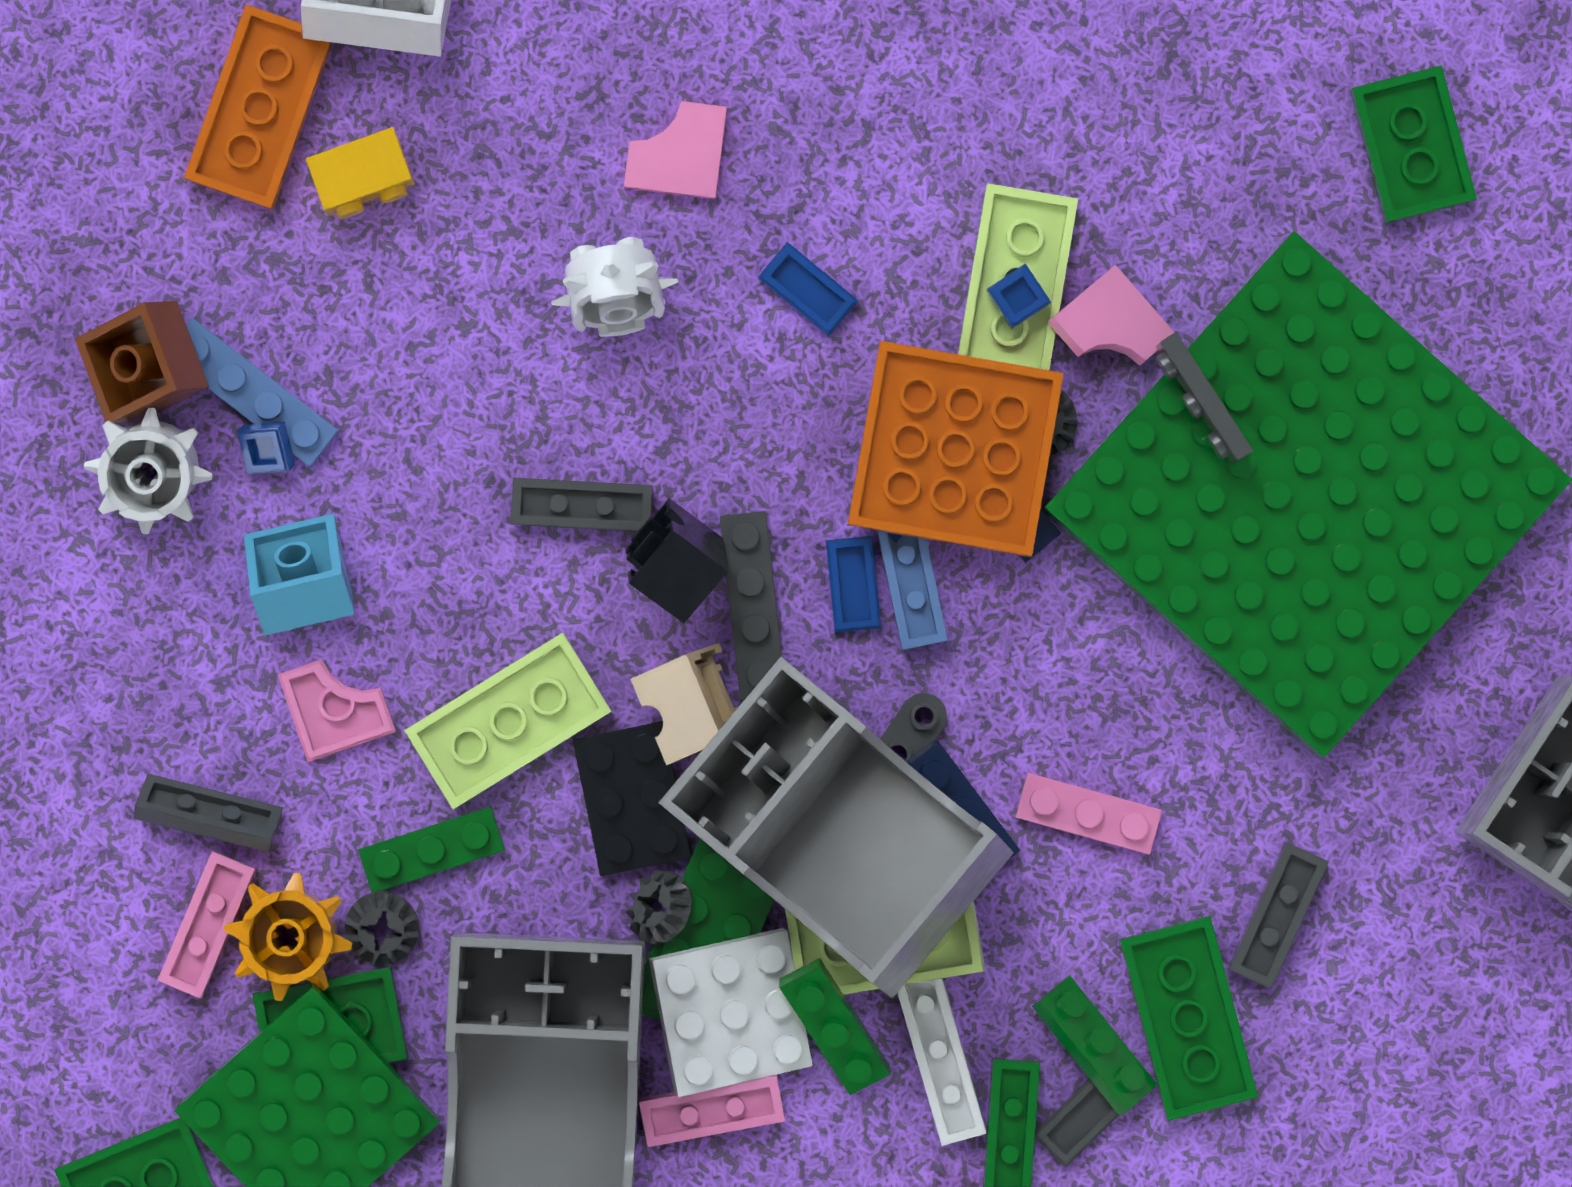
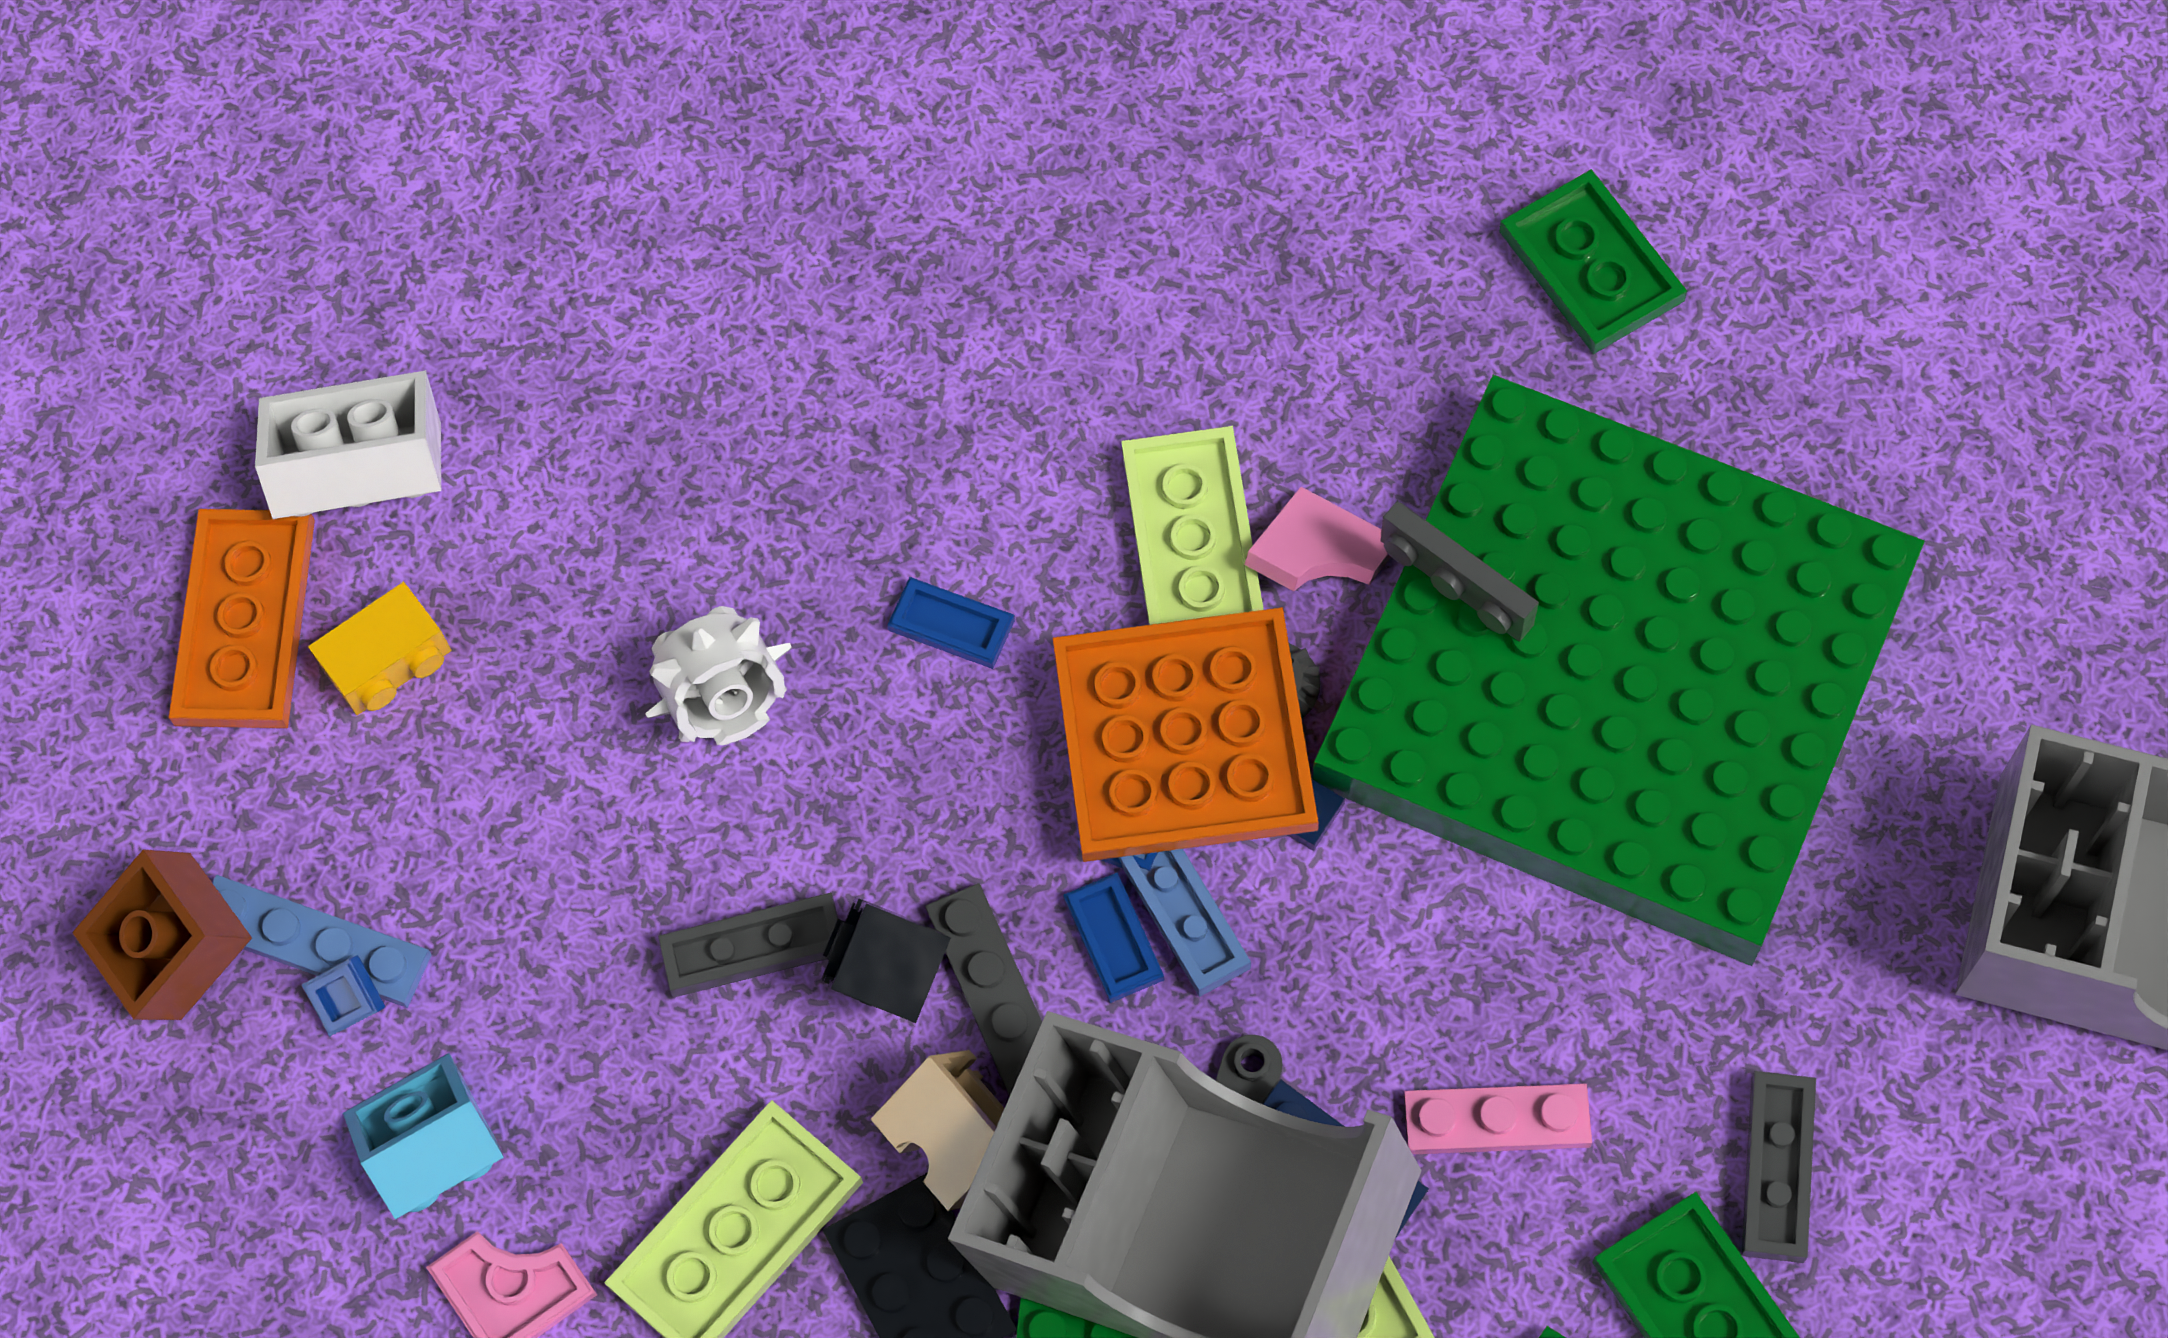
camera: 10 degrees left, 20 degrees down
white brick [84,408,213,534] -> none
bright pink tile [624,101,727,200] -> none
blue tile [986,263,1051,329] -> none

